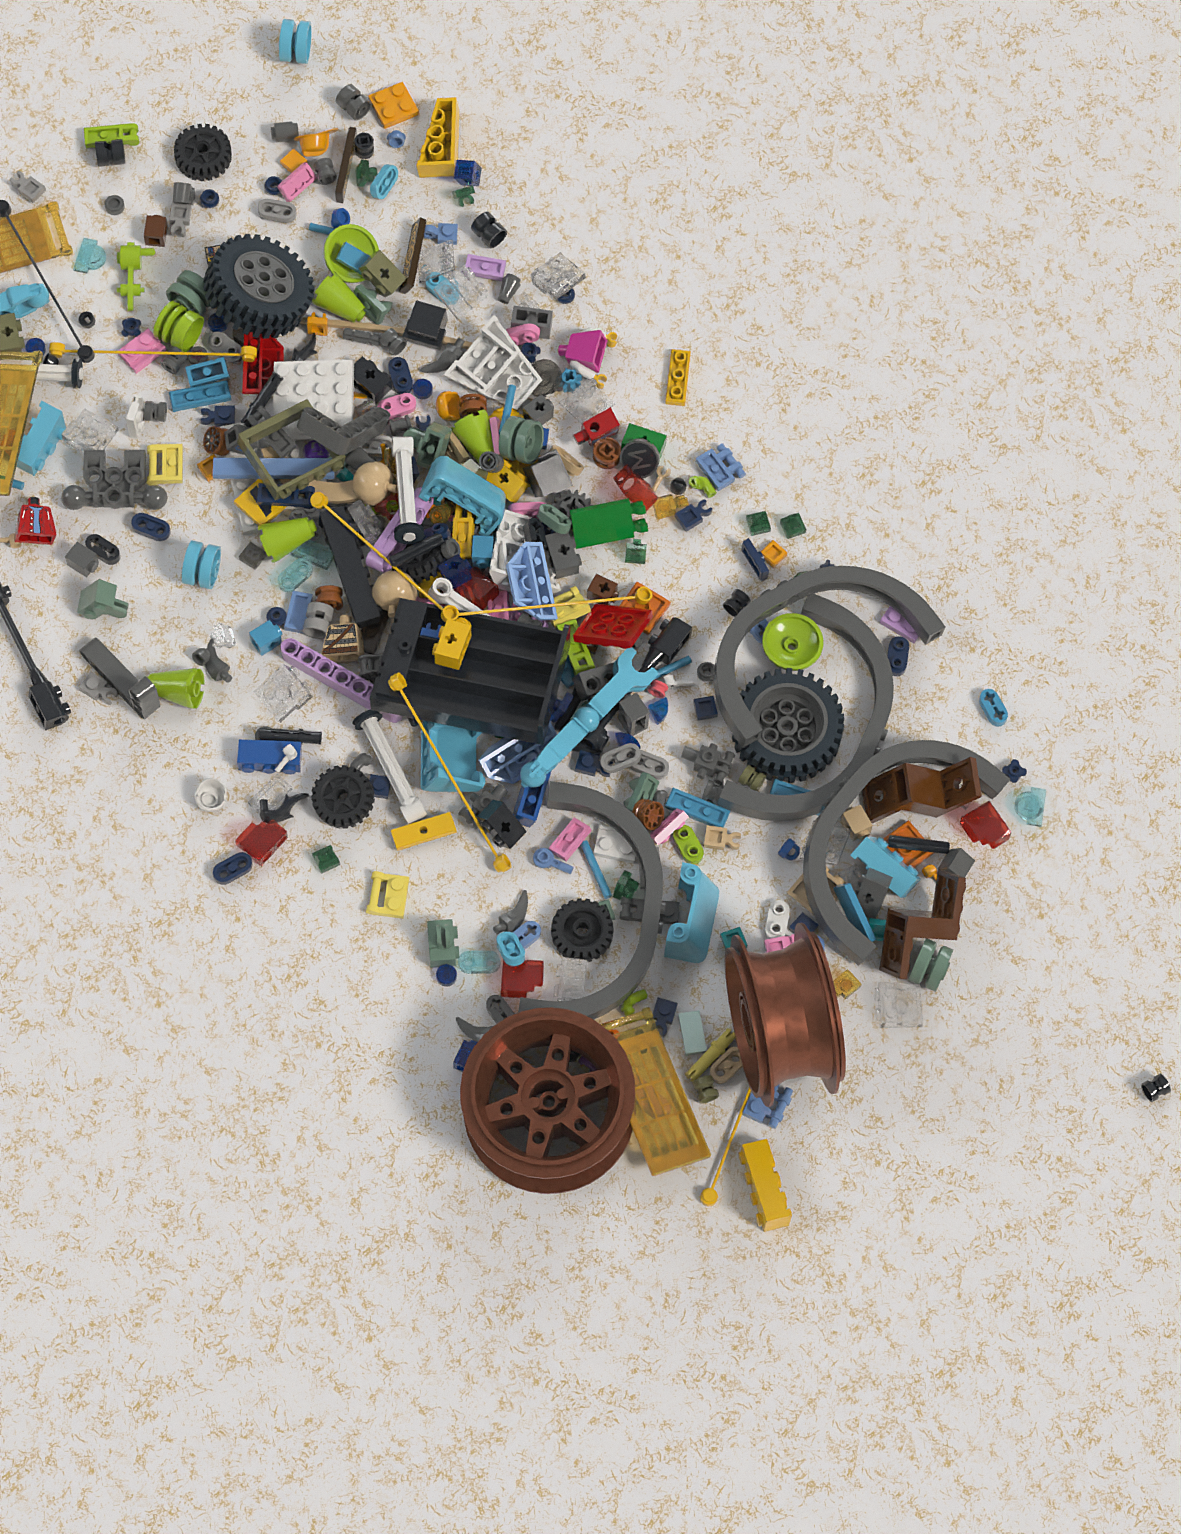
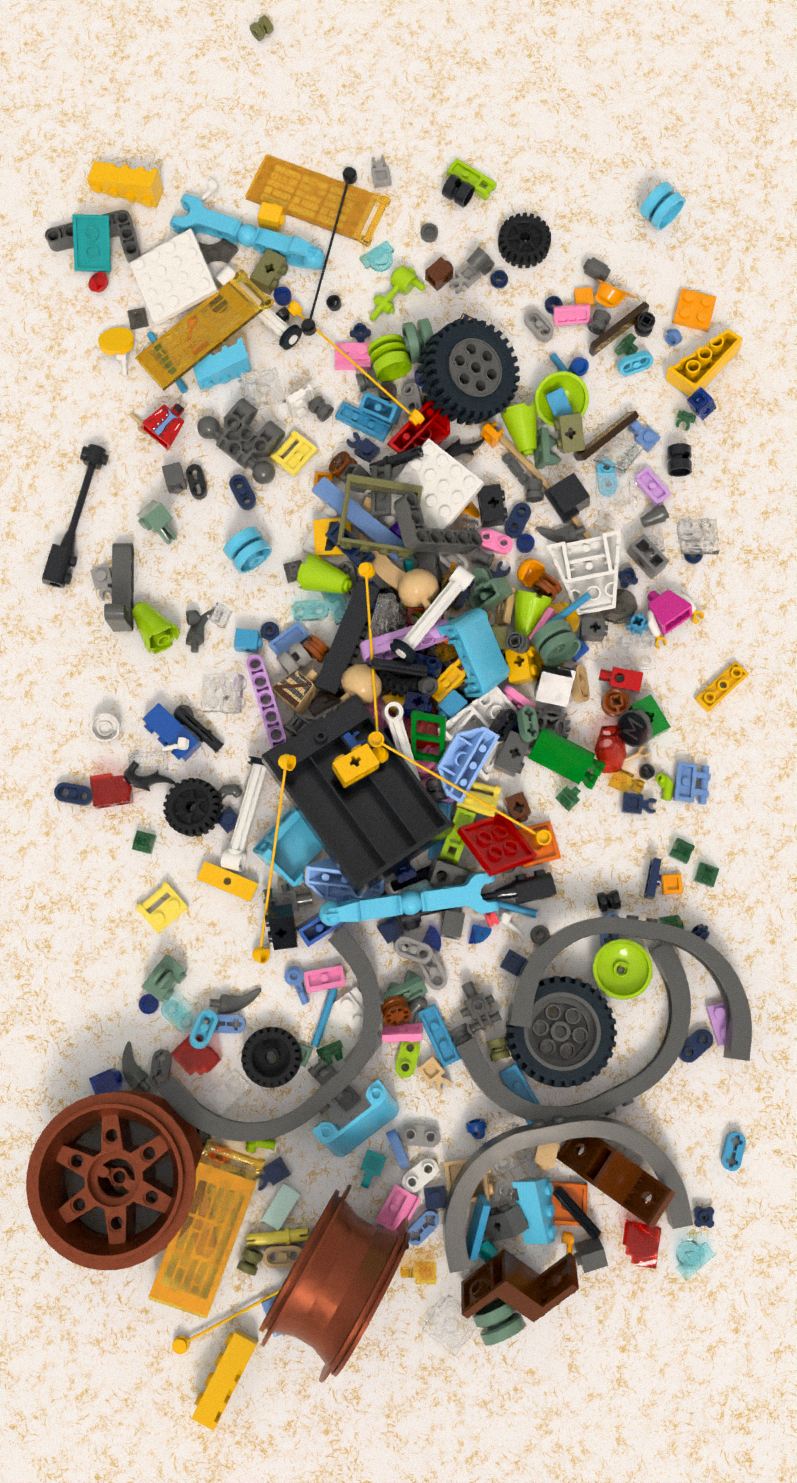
camera: 45 degrees right, 10 degrees up
dark grey wheel [336,84,372,120] -> none
bright pink plate [506,324,540,346] -> none
none -> medium blue beam [386,1129,410,1169]
none -> light grey plate [400,1124,441,1147]
none -> green window [411,710,446,763]

